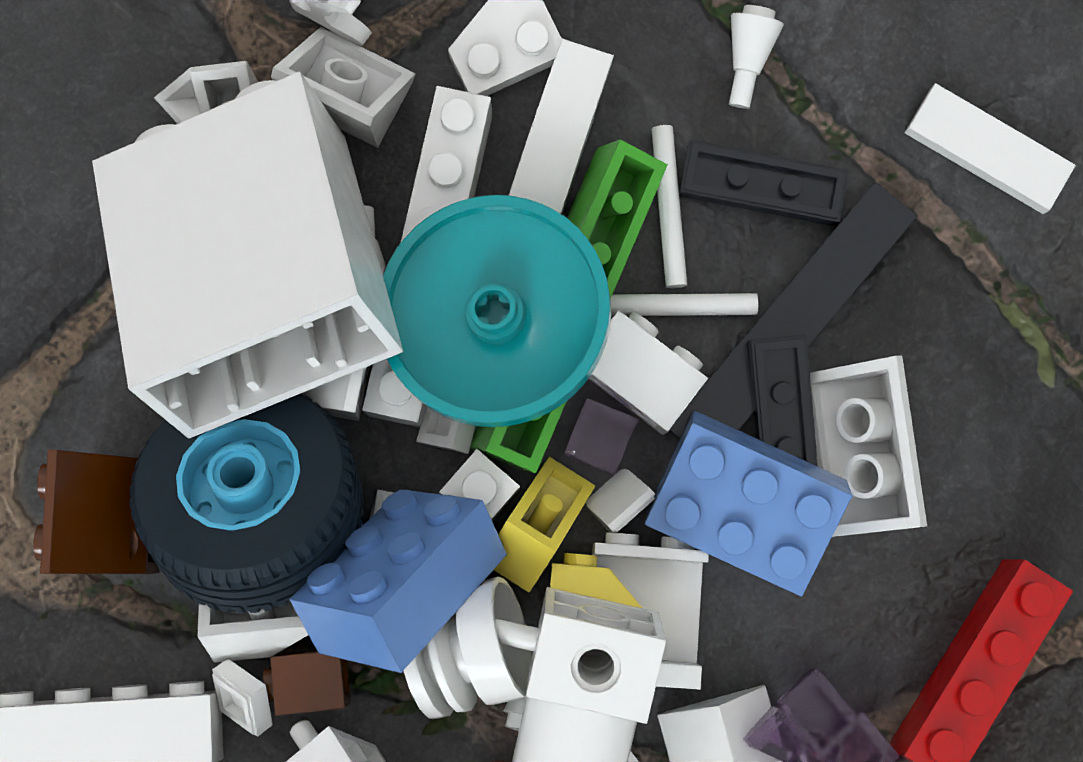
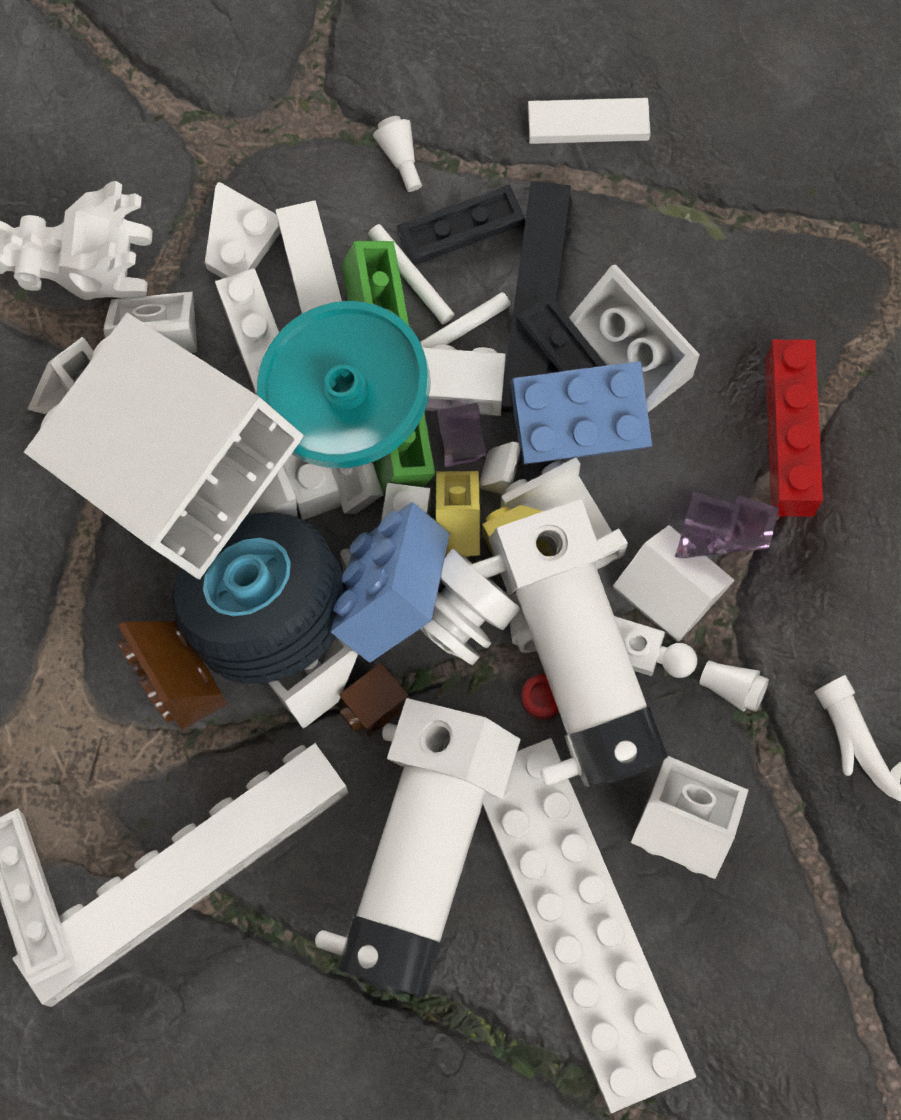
camera: 25 degrees left, 10 degrees down
white tile [212,658,273,737] -> none

